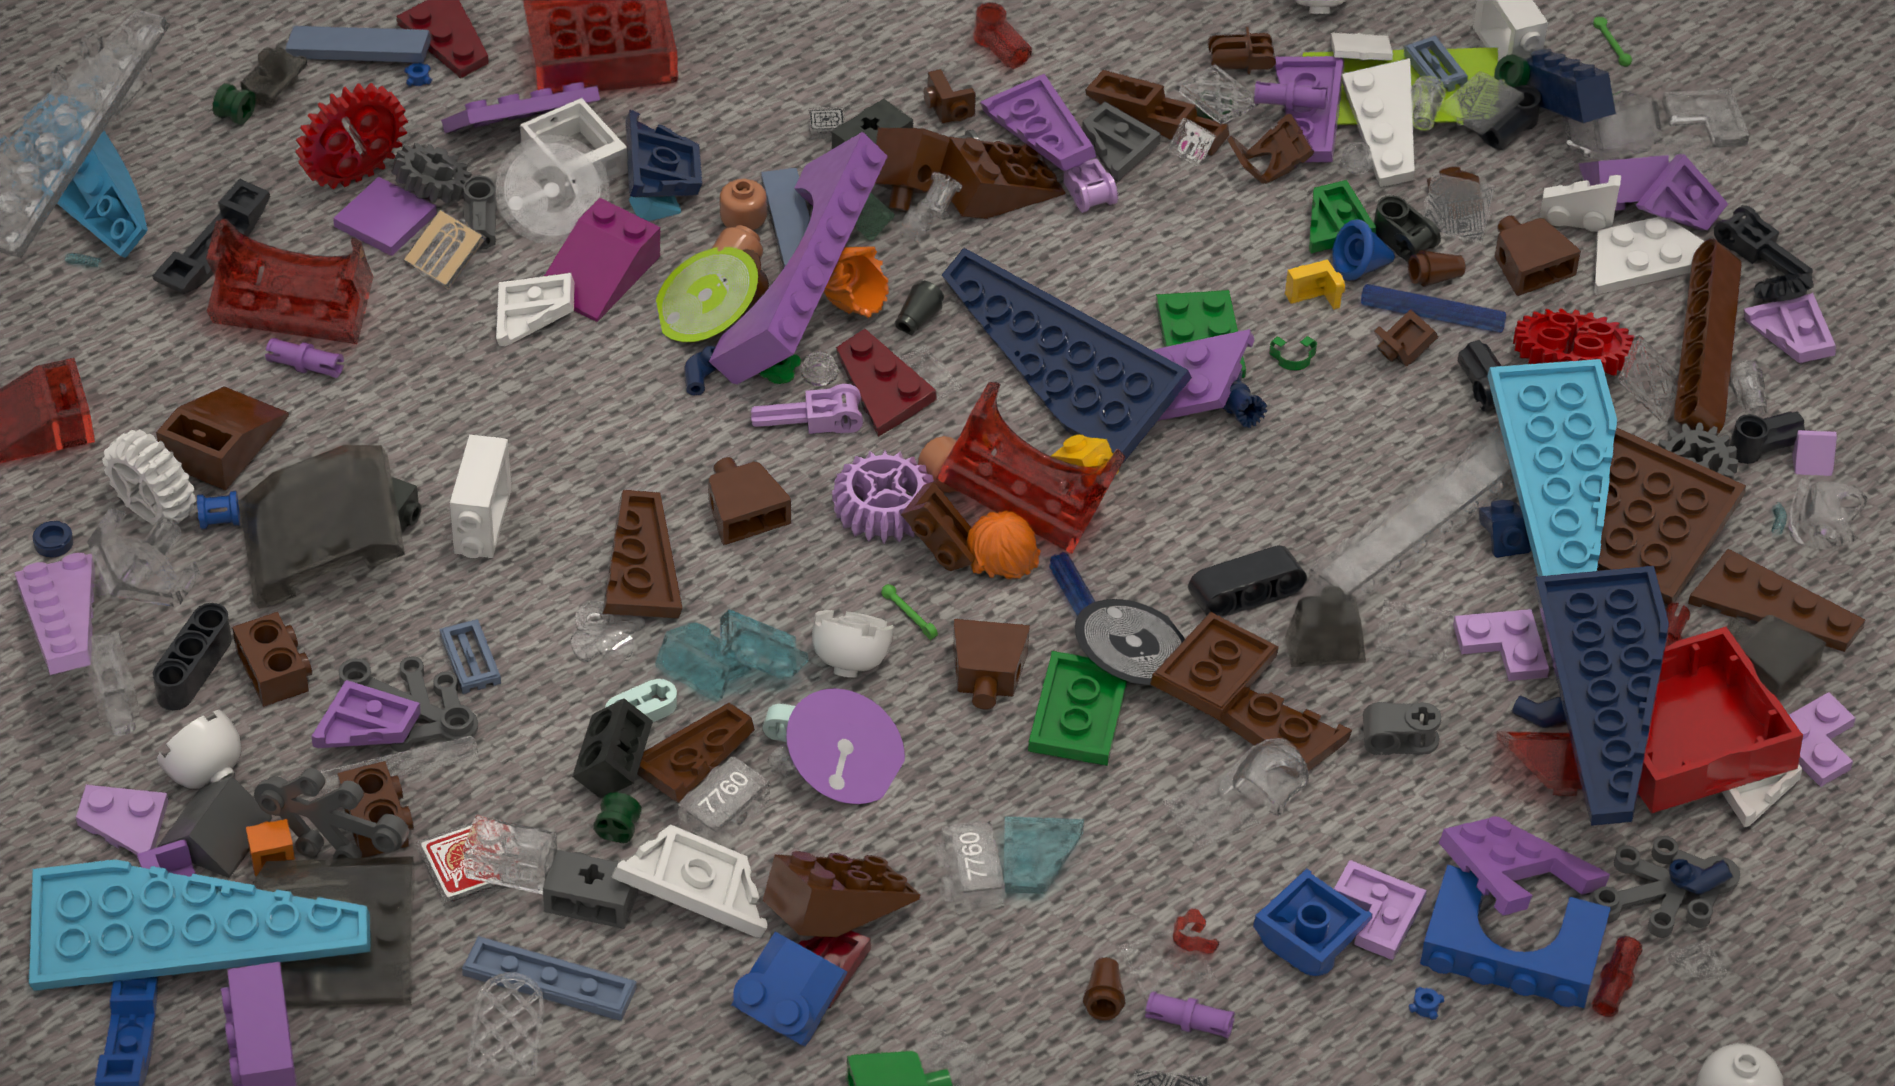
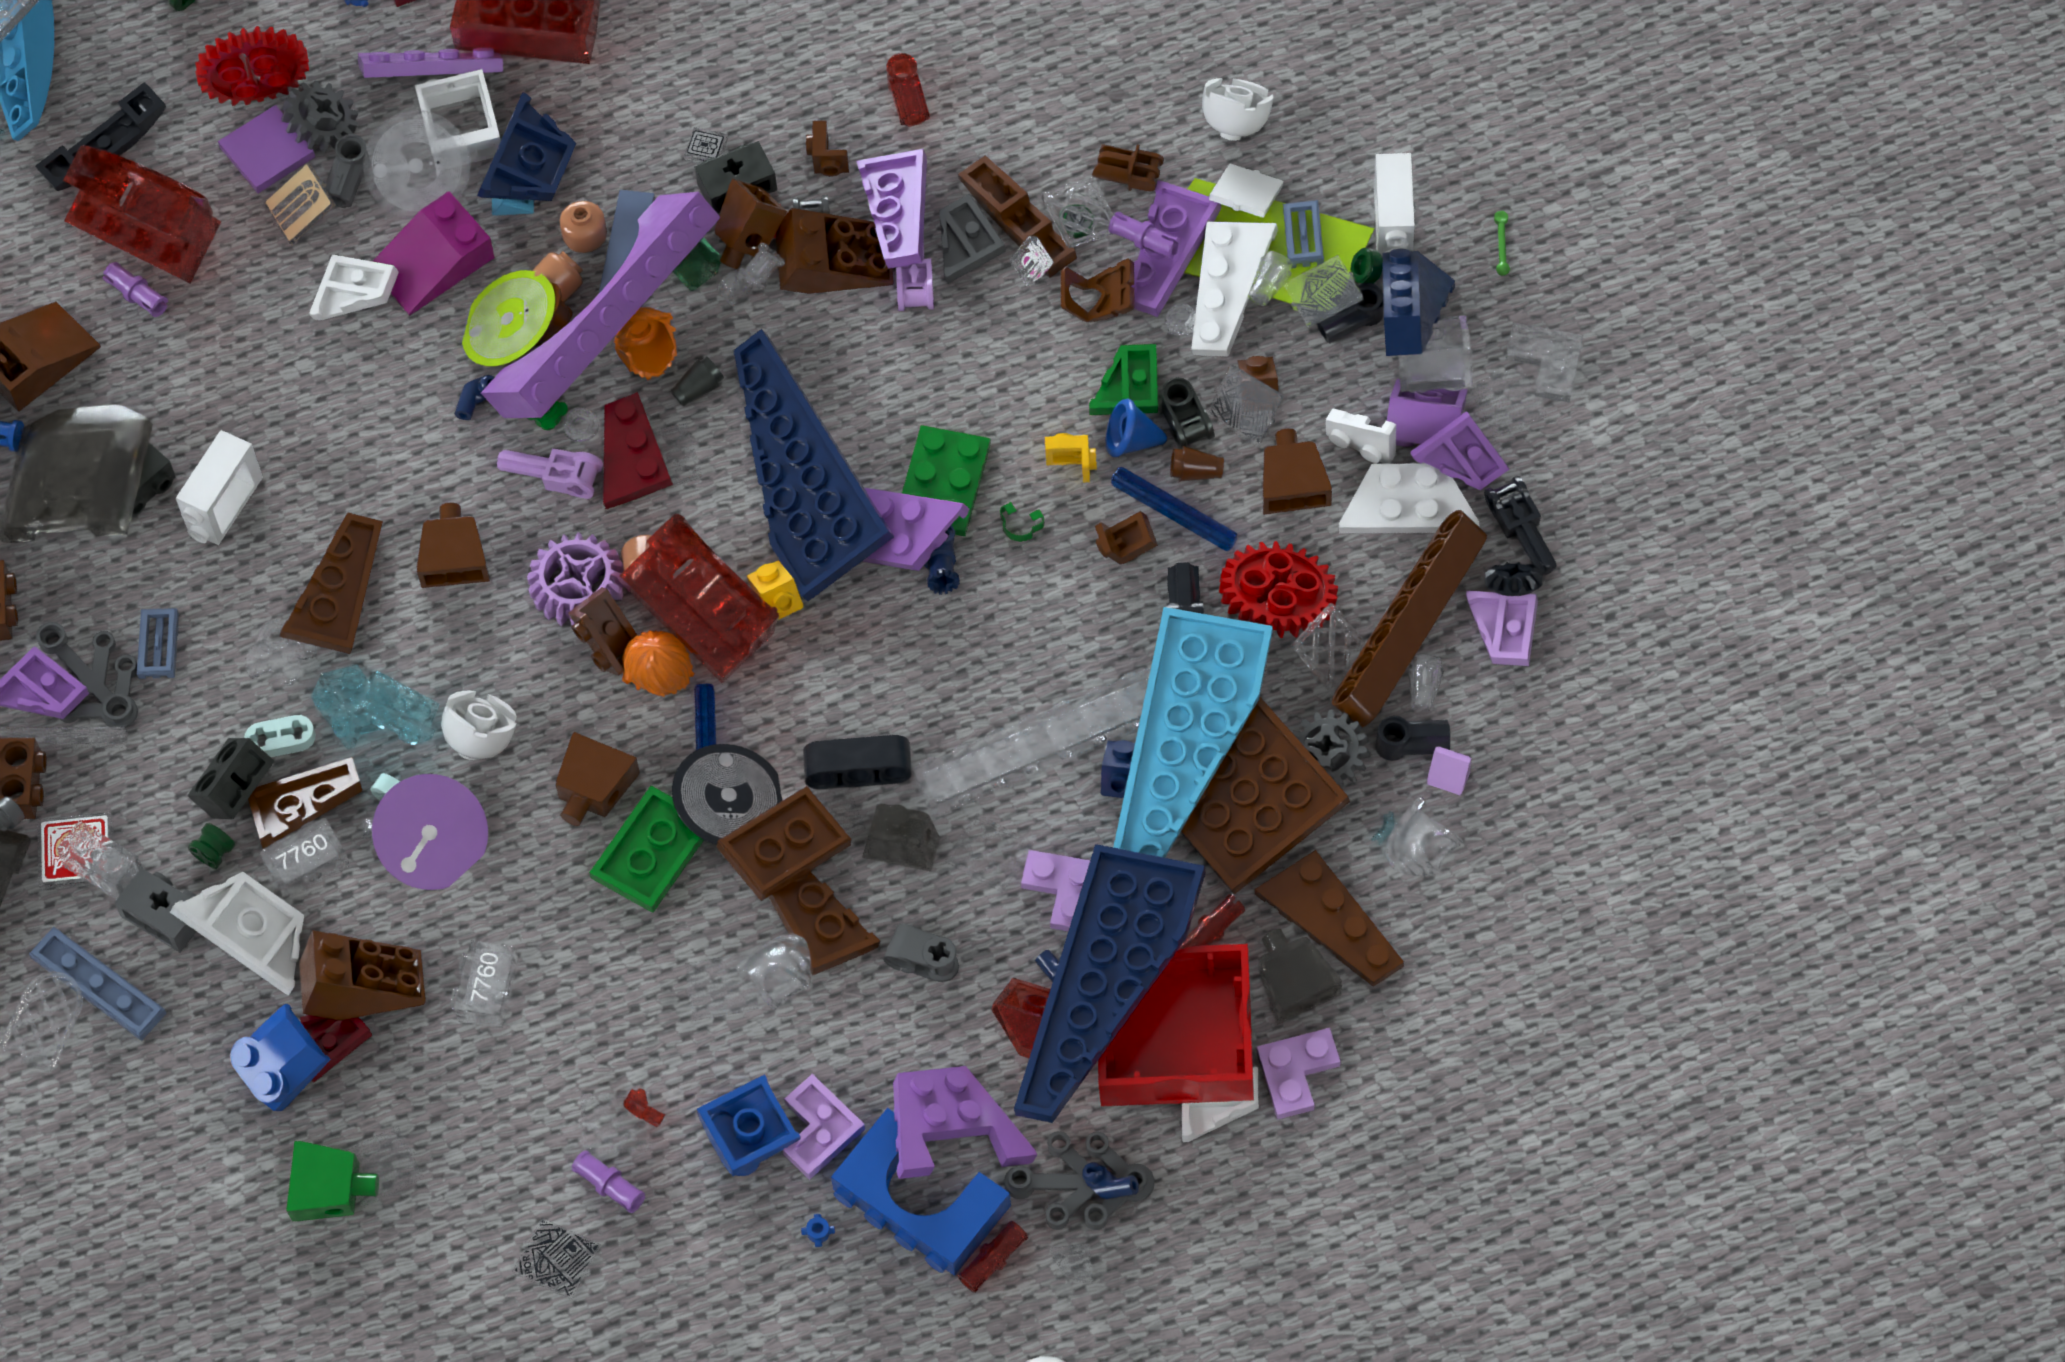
camera: 25 degrees right, 15 degrees up
bright green hinge [881,584,938,640] -> none
clear light blue wing [1003,816,1084,894] -> none
reddish brown cone [1083,957,1125,1020] -> none

